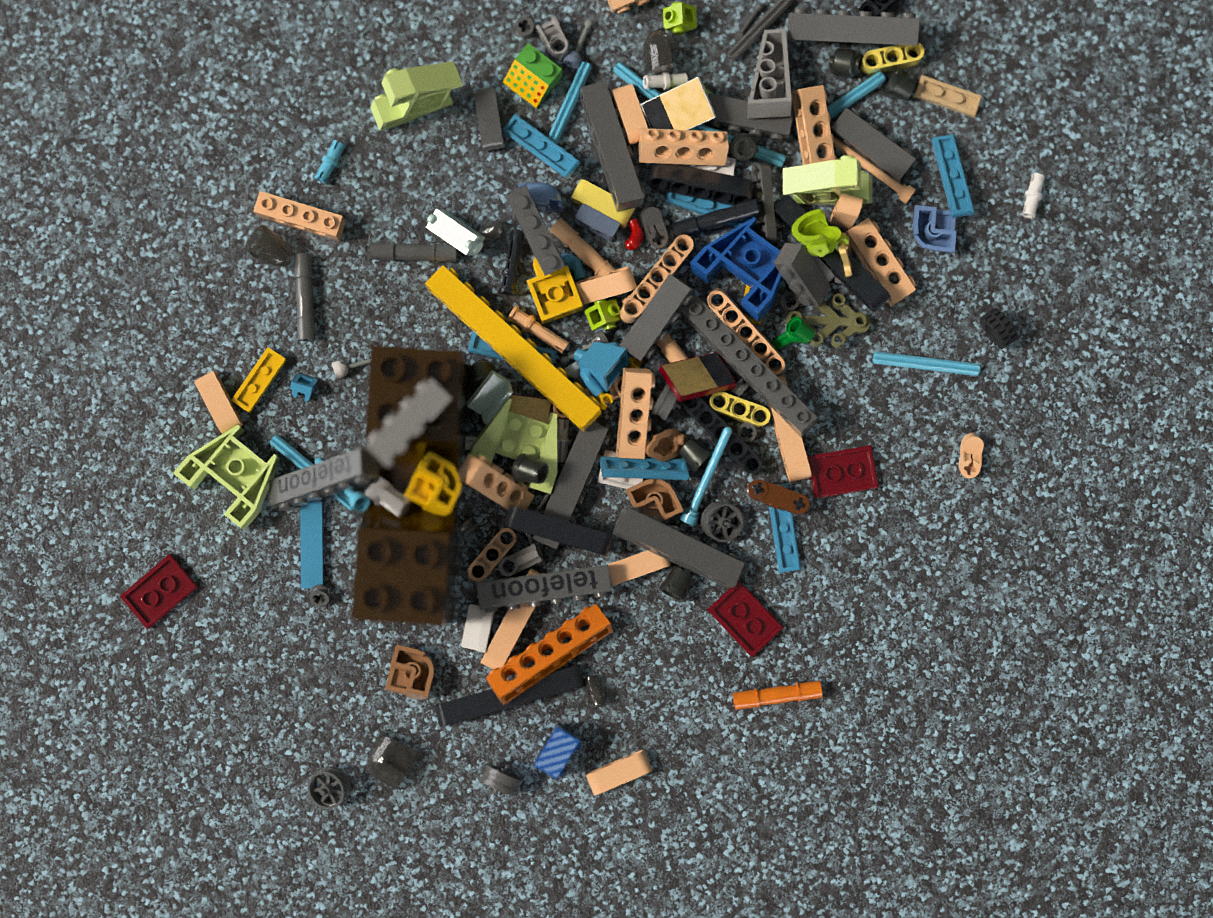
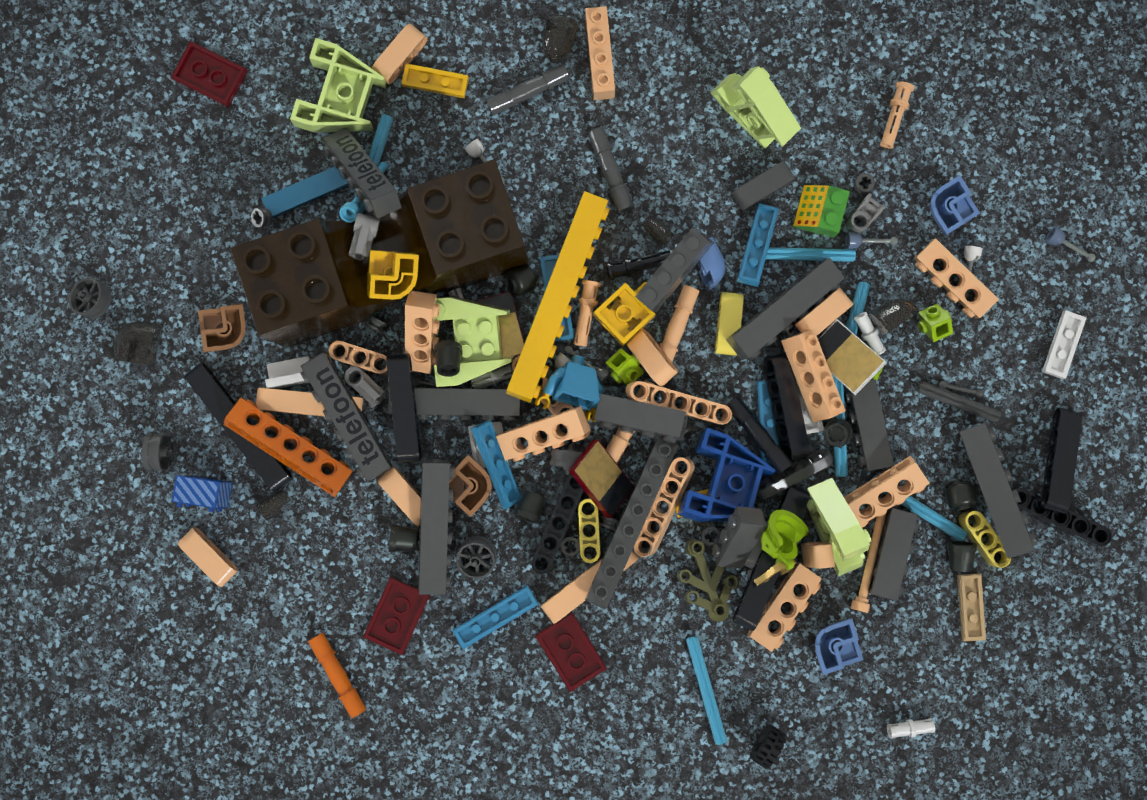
camera: 75 degrees right, 0 degrees up
dark azure tile [290,373,318,401] -> none
medium azure pin [314,140,346,184] -> none
light grey wedge [366,378,452,468] -> none
light aqua brick [426,209,485,256] -> none
light aqua panel [467,370,513,425] -> none
dark azure arm [561,253,586,280] -> none
sand blue slope [575,204,620,242] -> none
red arm [625,218,644,251] -> none
dark grey piece [641,205,668,248] -> none
medium nougat arm [645,429,688,462] -> none
medium azure piece [680,427,732,526] -> none
light grey wedge [747,29,792,119] -> none
reddish brown piece [747,479,810,515] -> none
green axle [772,316,815,350] -> none
dark azure tile [931,134,975,218] -> none
light nougat piece [958,433,984,478] -> none

